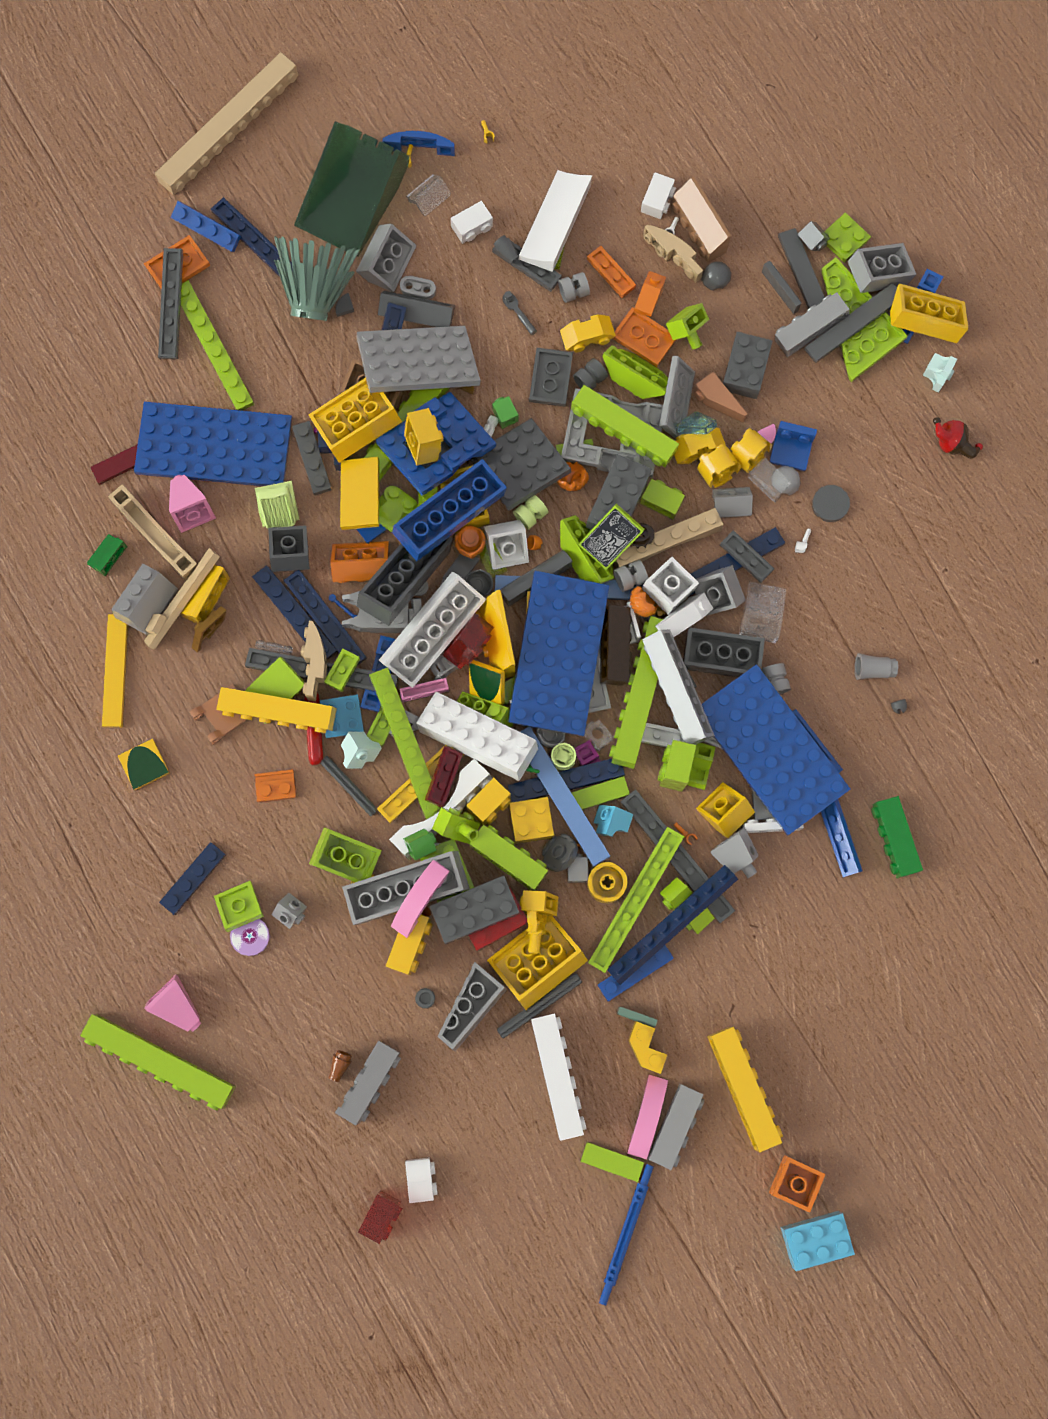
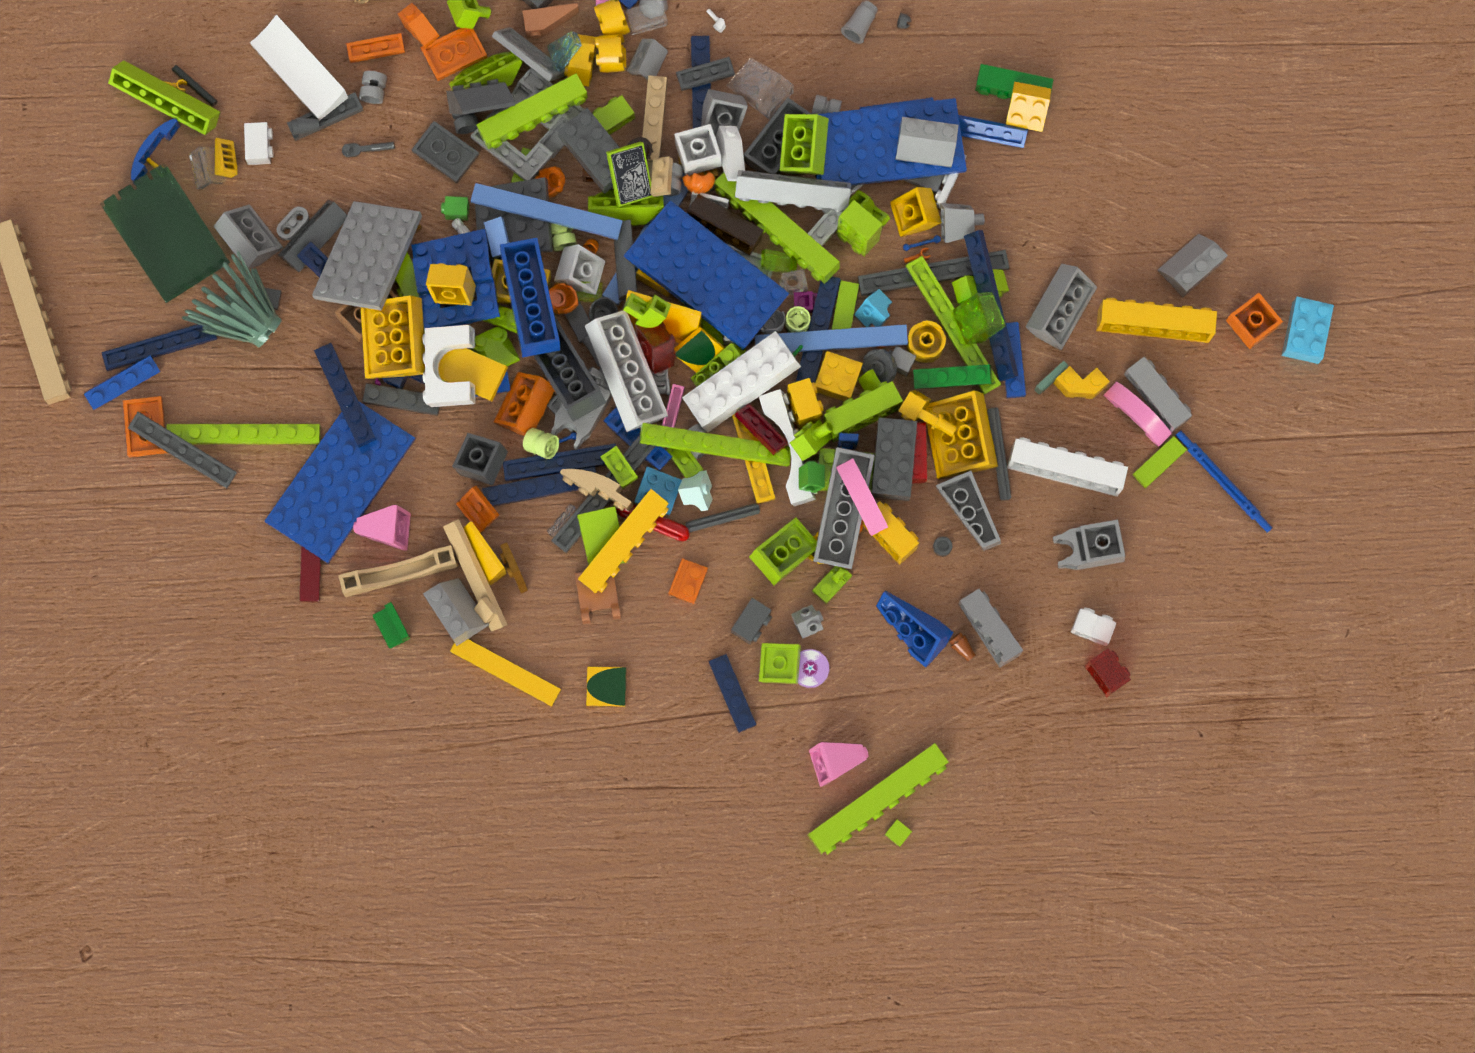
camera: 65 degrees left, 0 degrees up
yellowish green piece [255,481,300,529] -> none
yellow brick [560,314,616,353] -> none
none -> lime brick [108,60,220,135]
none -> pearl dark grey bar [172,65,218,106]
none -> yellow slope [215,138,238,178]
none -> dark blue plate [314,343,376,448]
none -> white arch [422,325,475,407]
none -> dark grey slope [446,79,515,115]
none -> orange plate [456,486,499,533]
none -> medium blue tile [471,183,623,240]
none -> light blue tile [484,217,509,259]
none -> yellowish green wheel [523,428,559,459]
none -> lime brick [623,293,671,328]
none -> tan plate [650,156,673,197]
none -> dark grey brick [731,598,772,645]
none -> clear neon green tile [761,249,797,275]
none -> lime brick [780,114,829,175]
none -> lime hinge [812,566,852,604]
none -> blue tile [837,433,859,449]
none -> lime tile [858,369,881,391]
none -> blue wedge [876,591,954,667]
none -> lime tile [885,820,912,847]
none -> light grey slope [895,117,959,167]
none -> blue hinge [903,235,941,251]
none -> green brick [913,364,992,389]
none -> clear neon green brick [952,292,1006,344]
none -> yellow brick [1006,81,1051,132]
none -> light grey slope [1025,264,1097,350]
none -> light grey brick [1053,520,1125,570]
none -> light grey slope [1157,234,1228,297]

